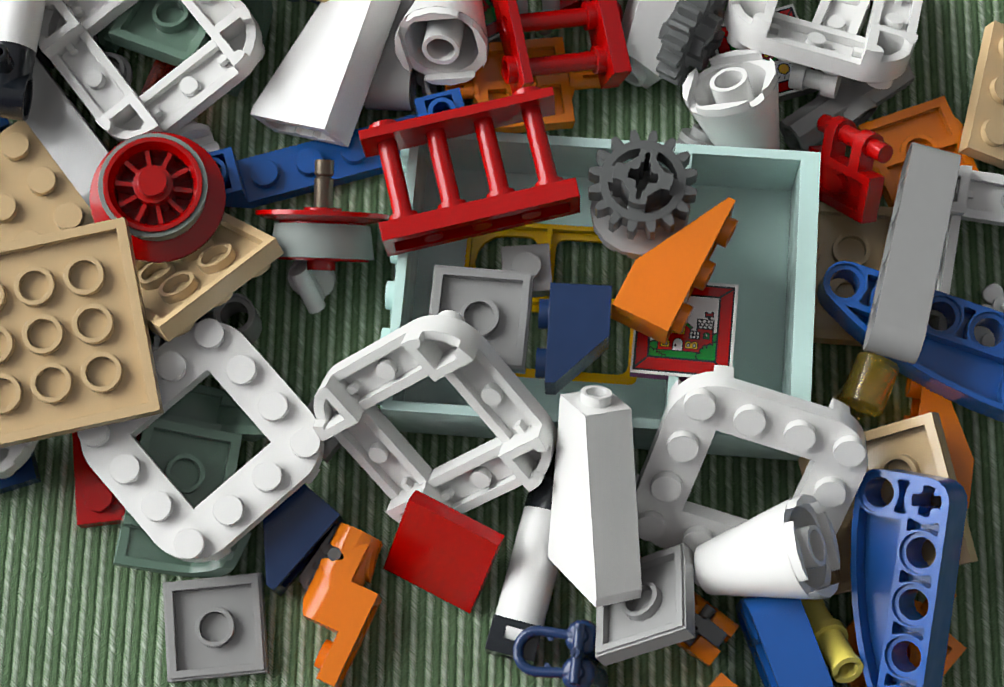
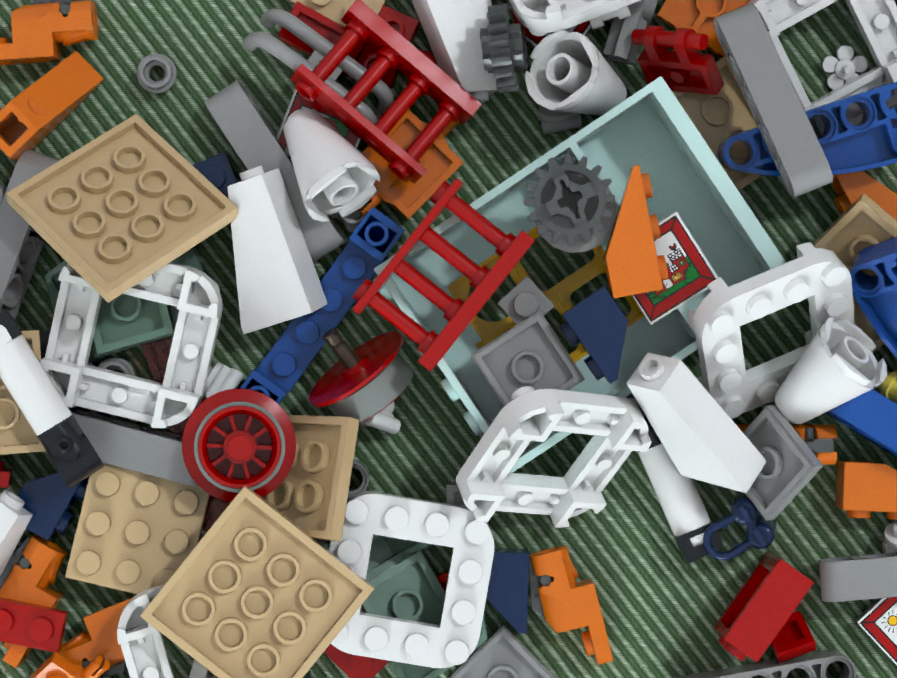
camera: 40 degrees left, 15 degrees up
red tile [383,490,505,614] -> none
clear yellow piece [835,352,900,421] -> none

